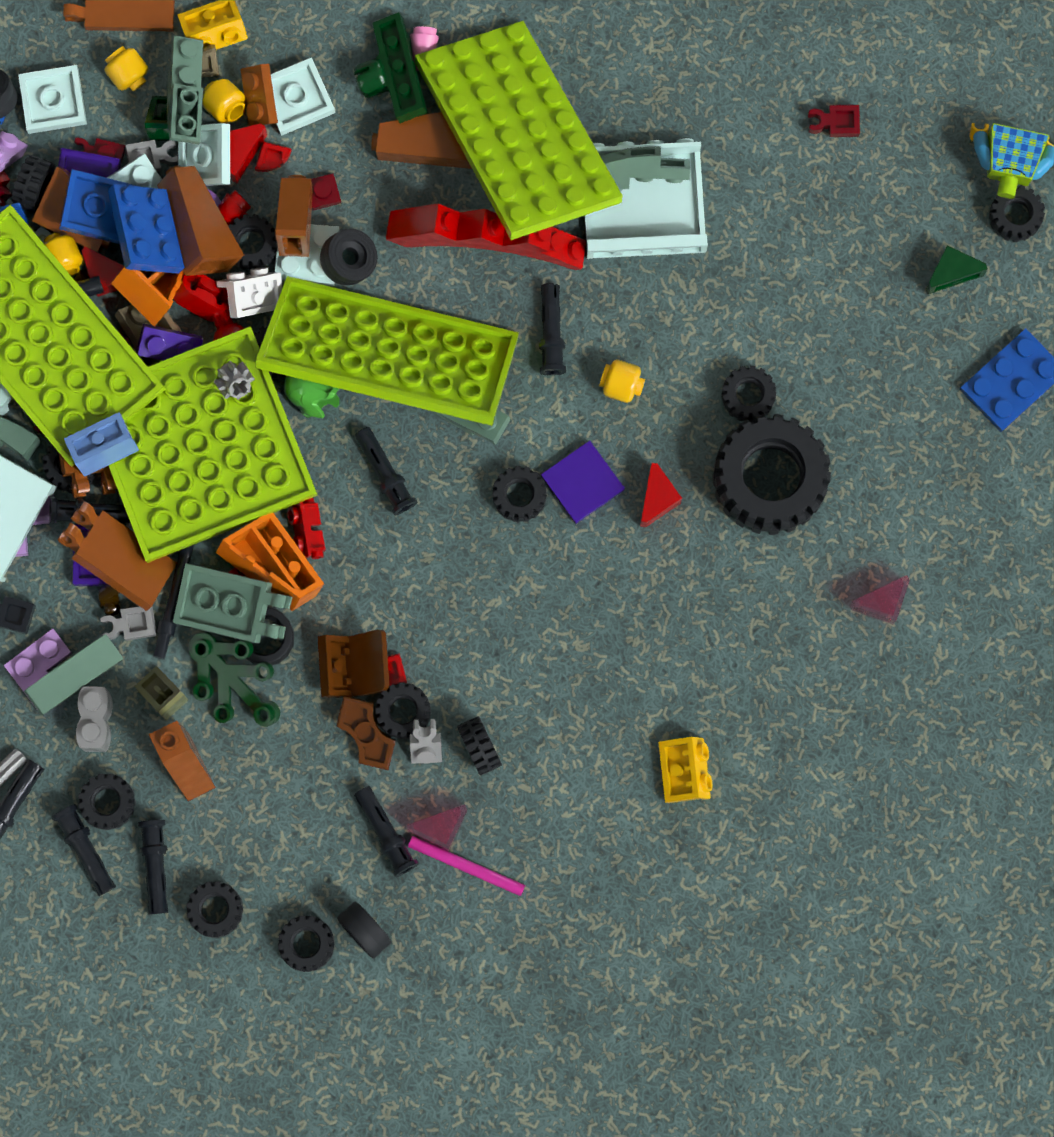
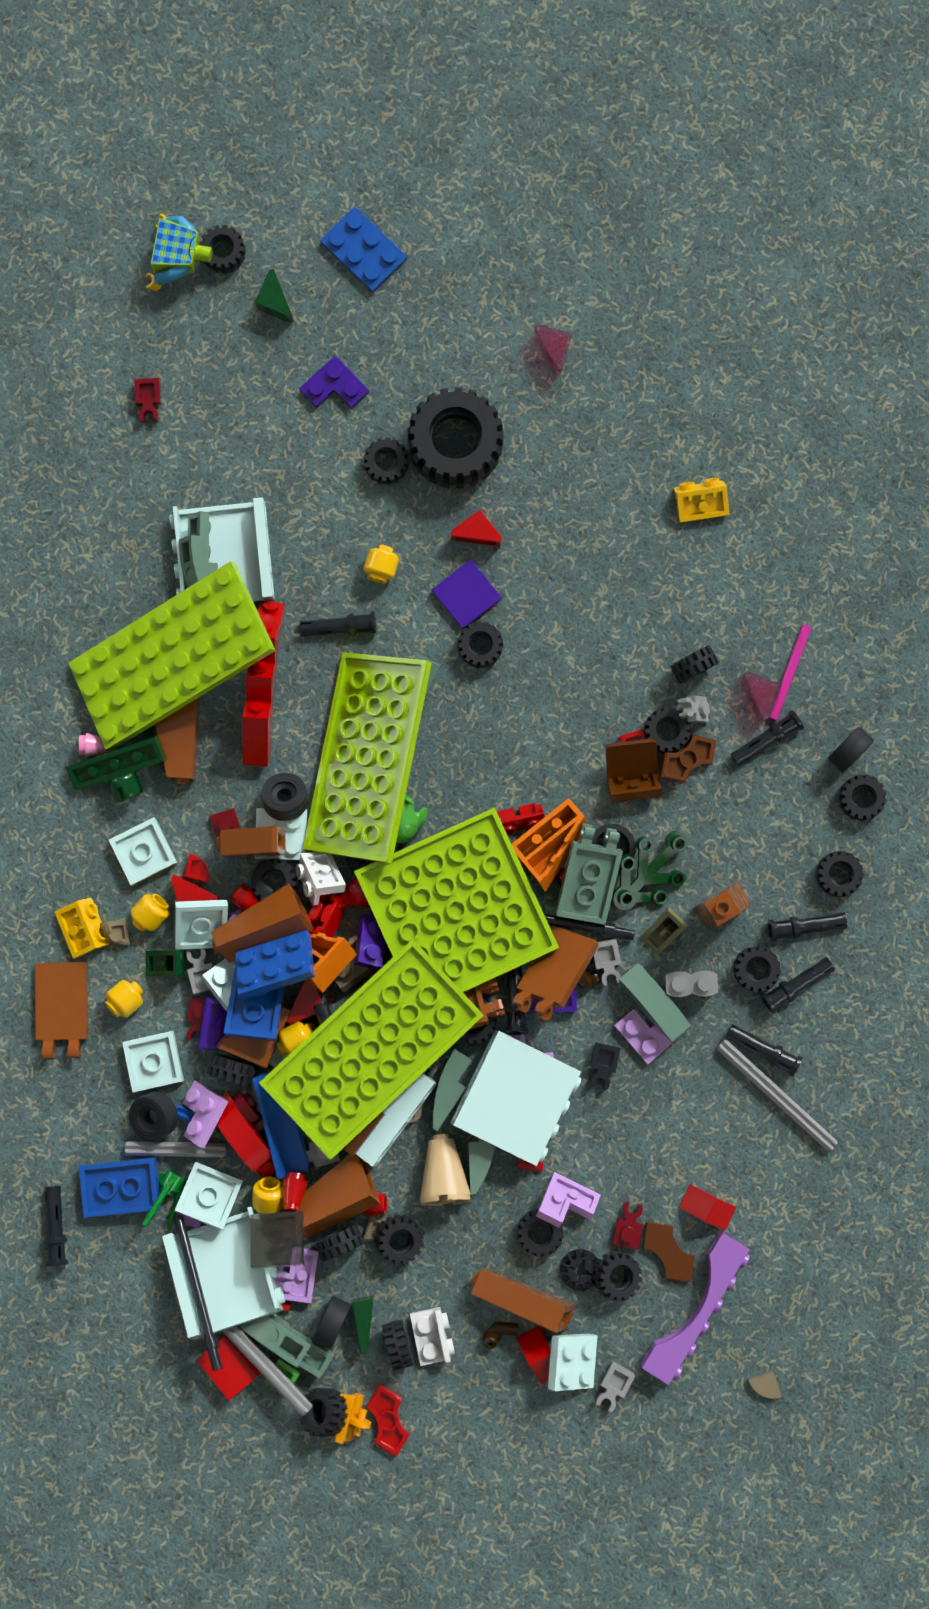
camera: 90 degrees left, 5 degrees up
medium blue panel [64,412,139,476] -> none
sand green slope [167,36,203,145] -> none
light grey gear [214,361,255,400] -> none
dark orange plate [240,64,278,126] -> none
black pin [354,427,418,516] -> none
none -> dark purple plate [299,355,369,409]

